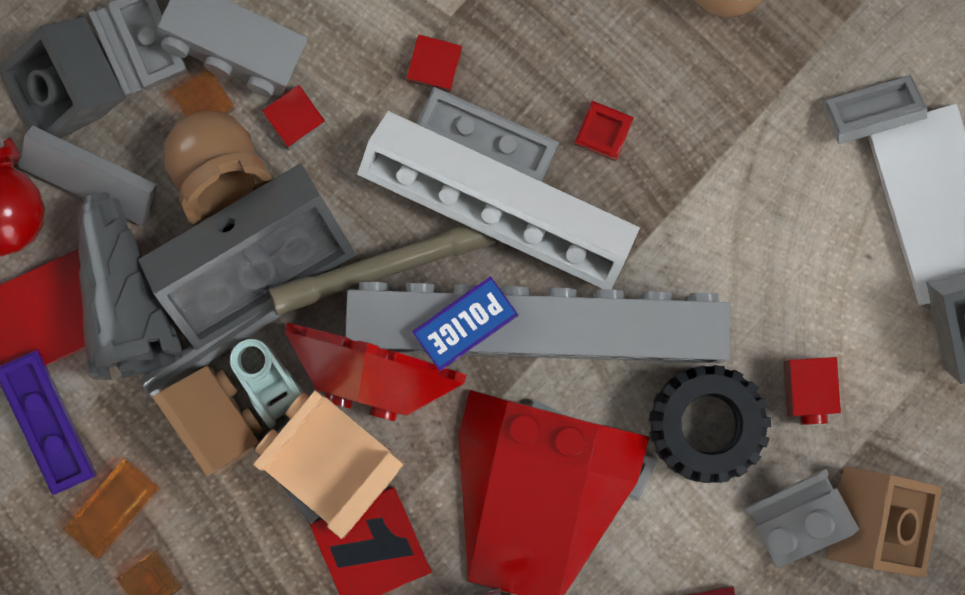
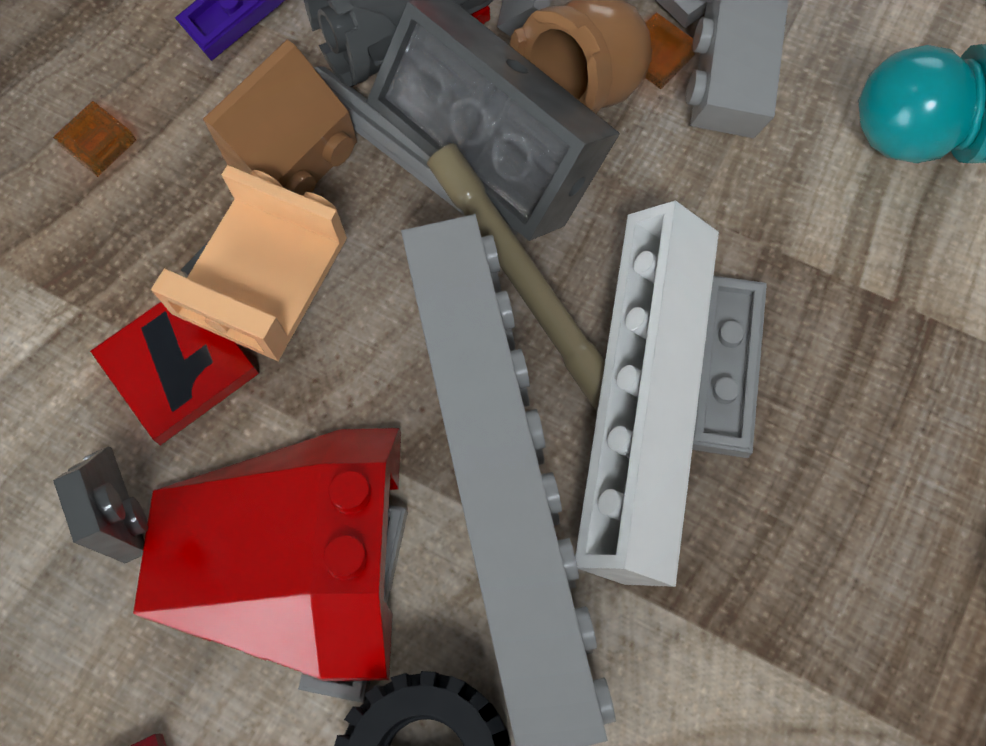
camera: 75 degrees right, 15 degrees down
clear orange tile [63,458,161,559] -> none
light aqua piece [230,339,303,429] -> none
red tile [262,85,327,150] -> none
red wedge [284,322,468,422] -> none
red tile [406,34,463,92] -> none
tile [412,276,519,372] -> none
red tile [574,100,634,161] -> none

